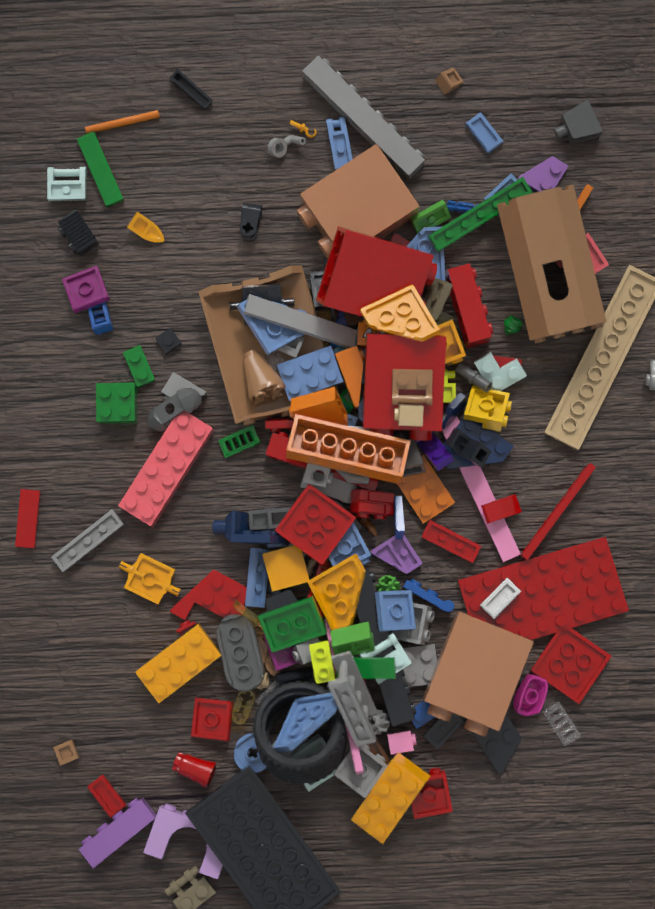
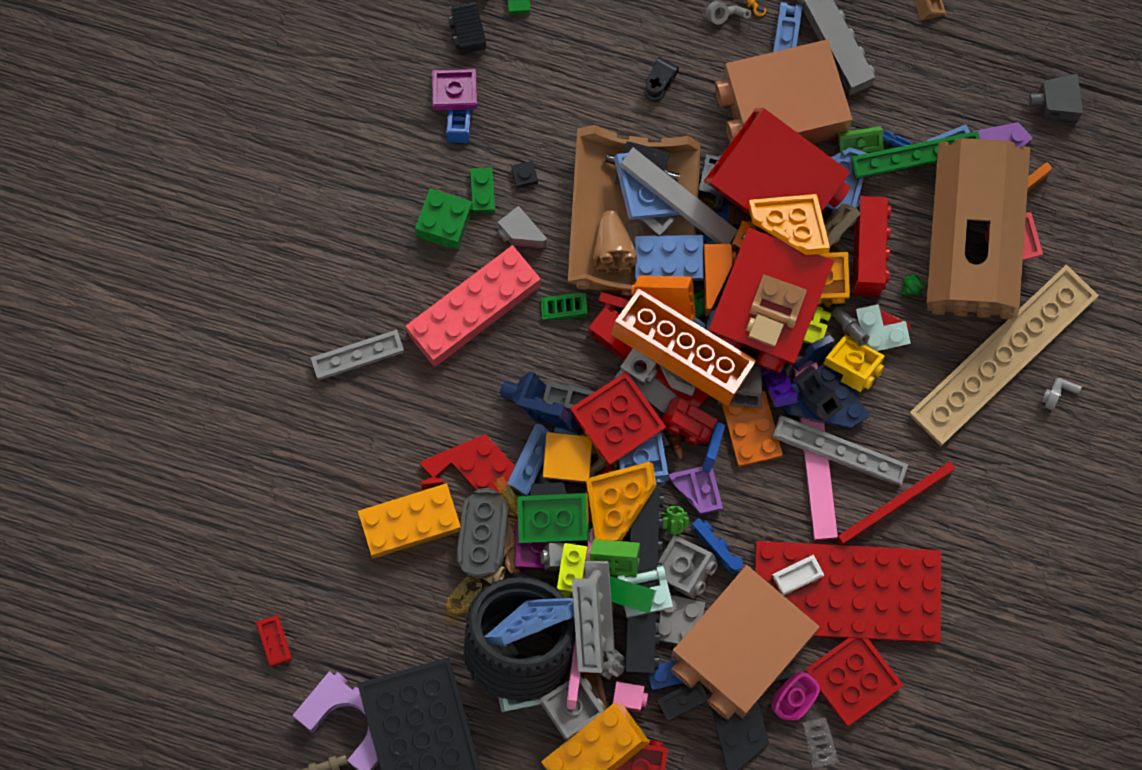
camera: 15 degrees right, 10 degrees down
red tile [15,489,41,548] -> none
medium nougat plate [53,739,80,766] -> none
medium lavender brick [78,797,156,868] -> none
light orange plate [119,553,181,605] -> none
light orange plate [127,212,164,242] -> none
dark grey piece [147,388,201,432] -> none
red plant [172,752,217,789] -> none
red tile [191,698,234,741] -> none
medium blue plate [234,733,272,773] -> none
medium blue plate [375,590,416,632] -> none
red plate [421,520,481,563] -> none
medium blue tile [465,112,503,154] -> none
red slope [481,494,522,524] -> none
none -> light grey tile [772,415,908,487]

